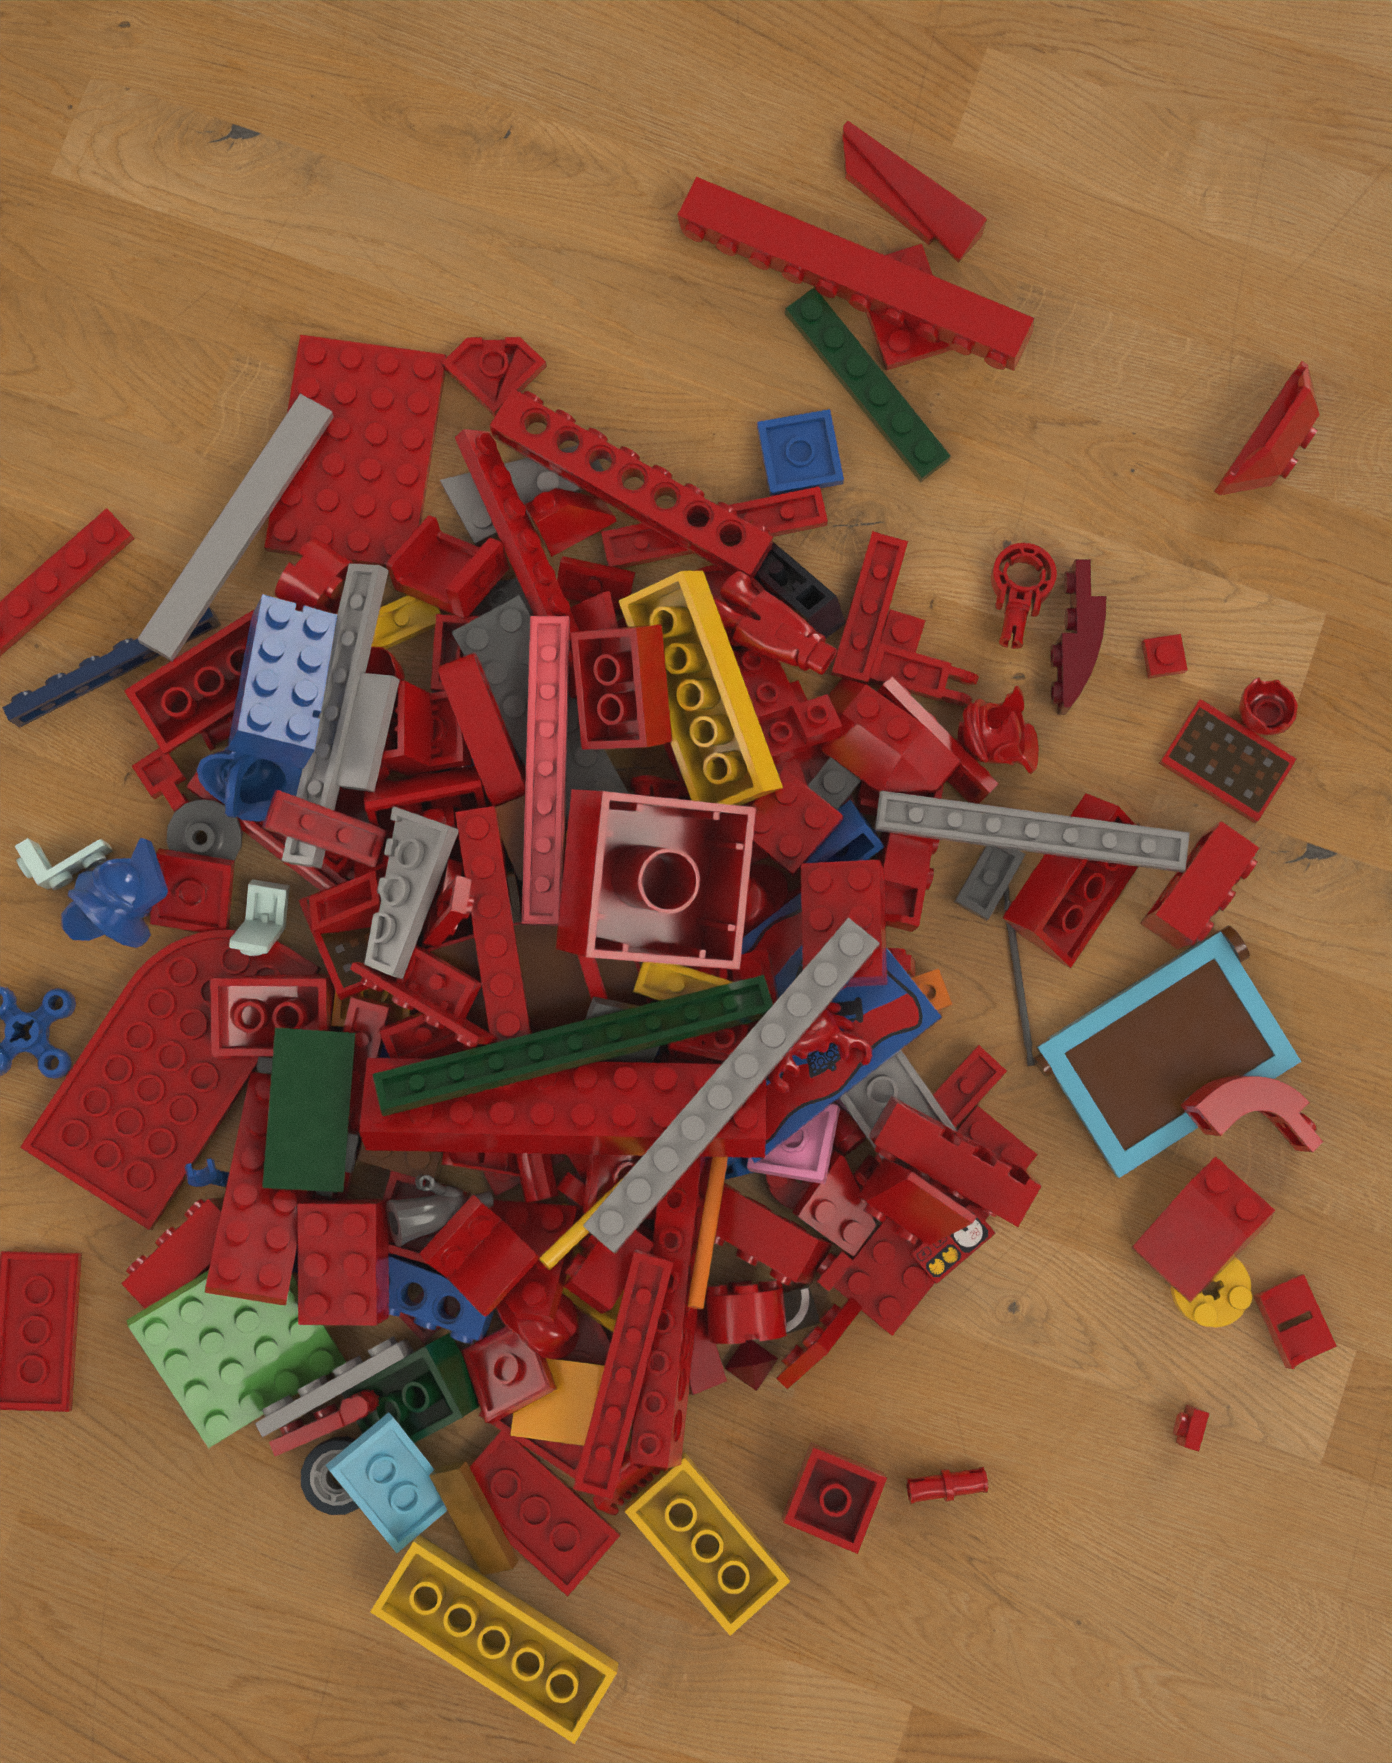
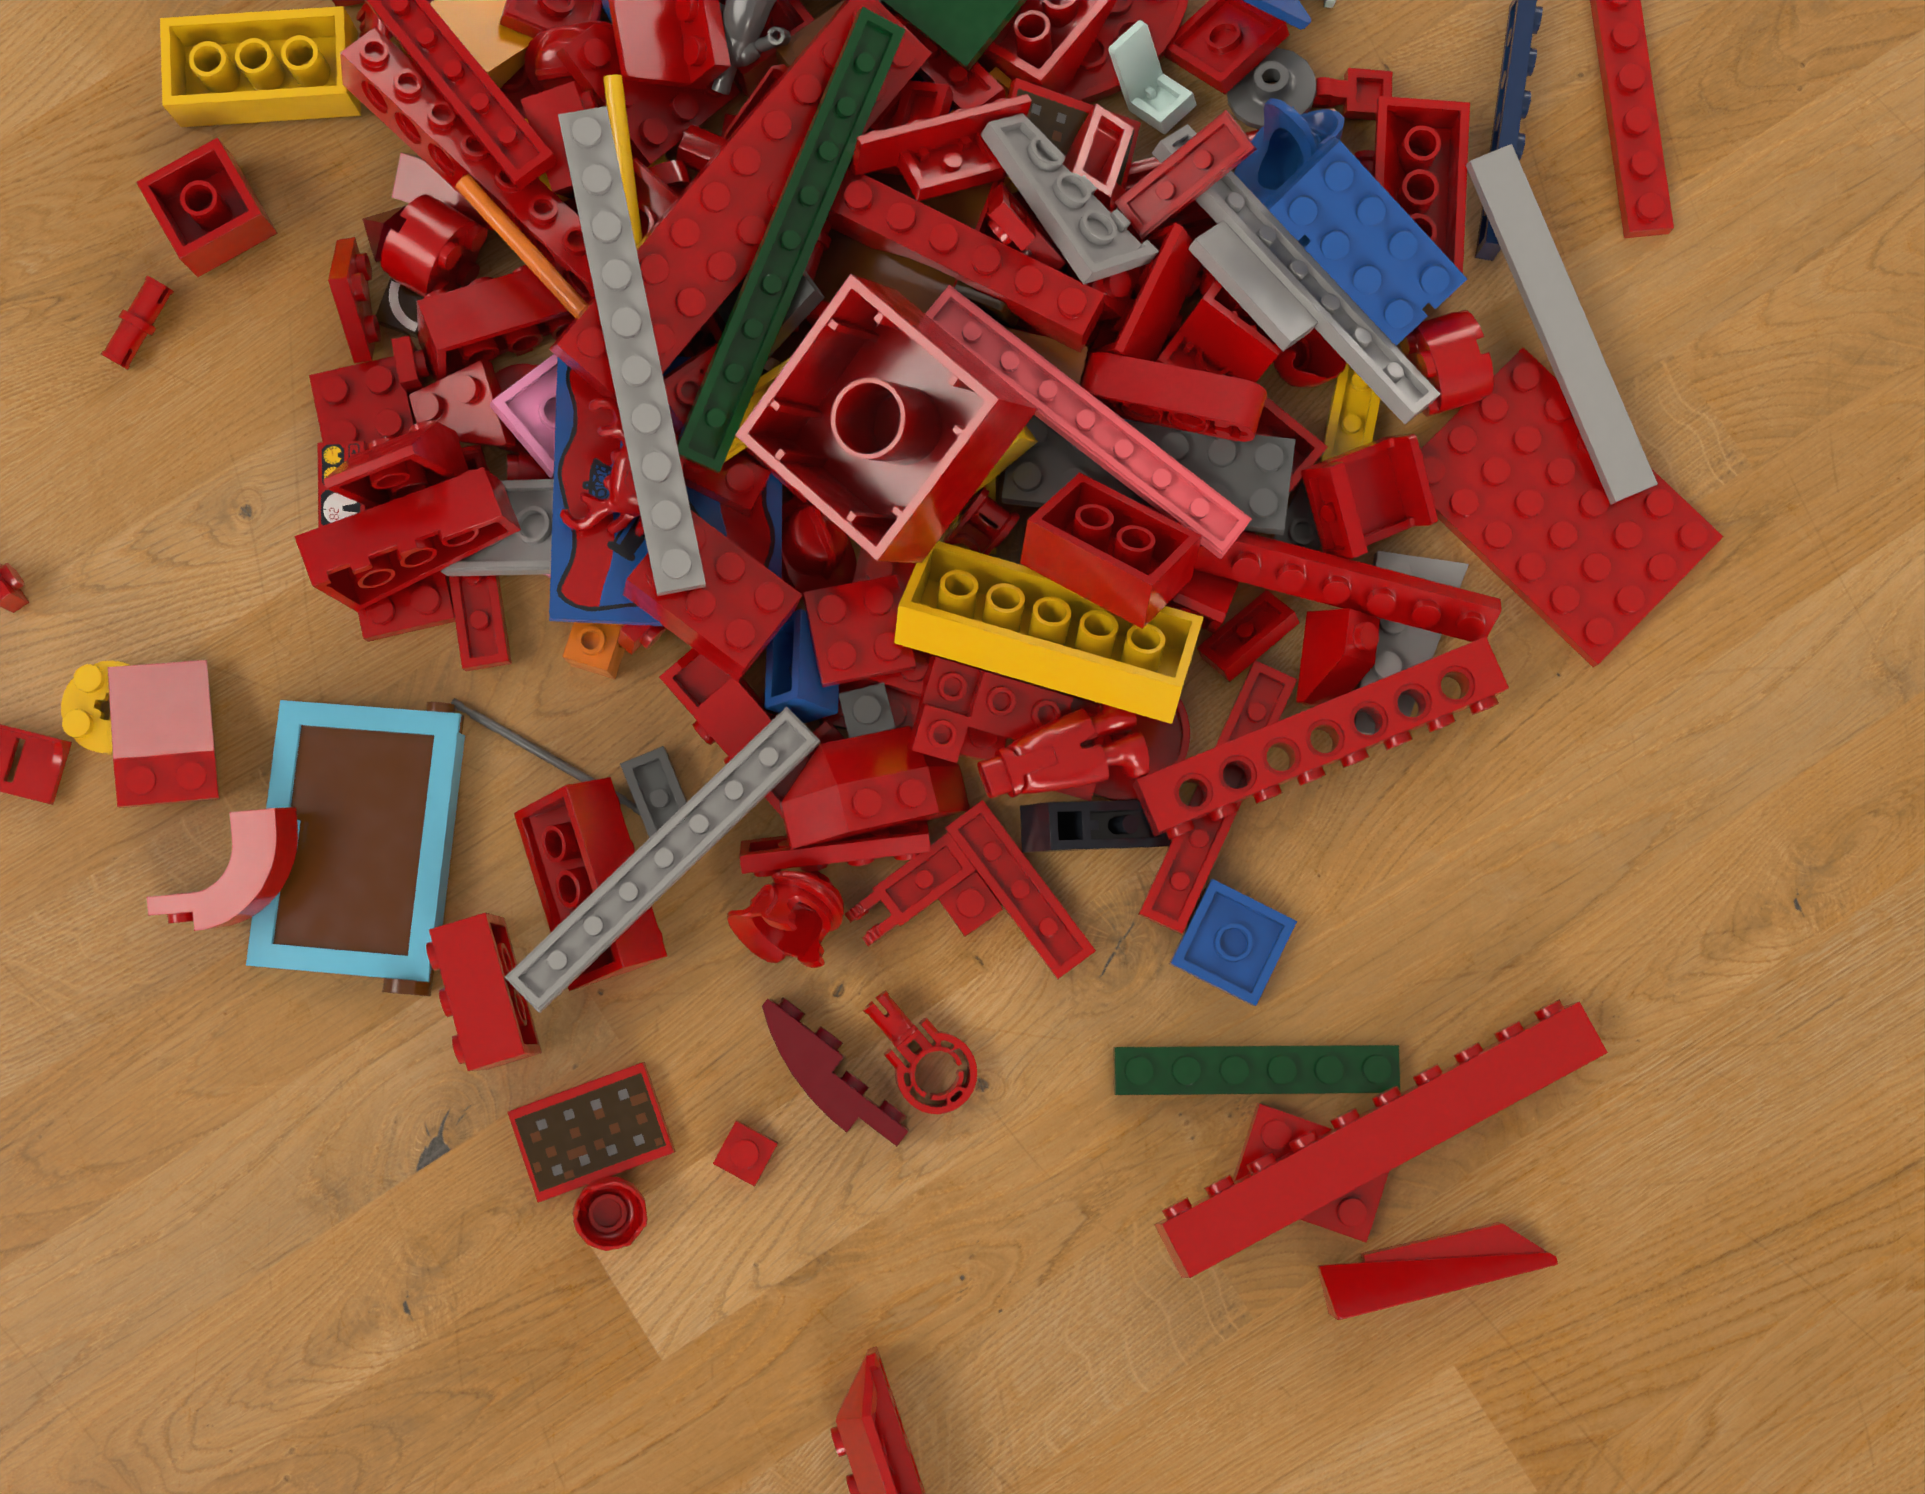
camera: 125 degrees right, 0 degrees up
red plate [441,337,547,417] -> none

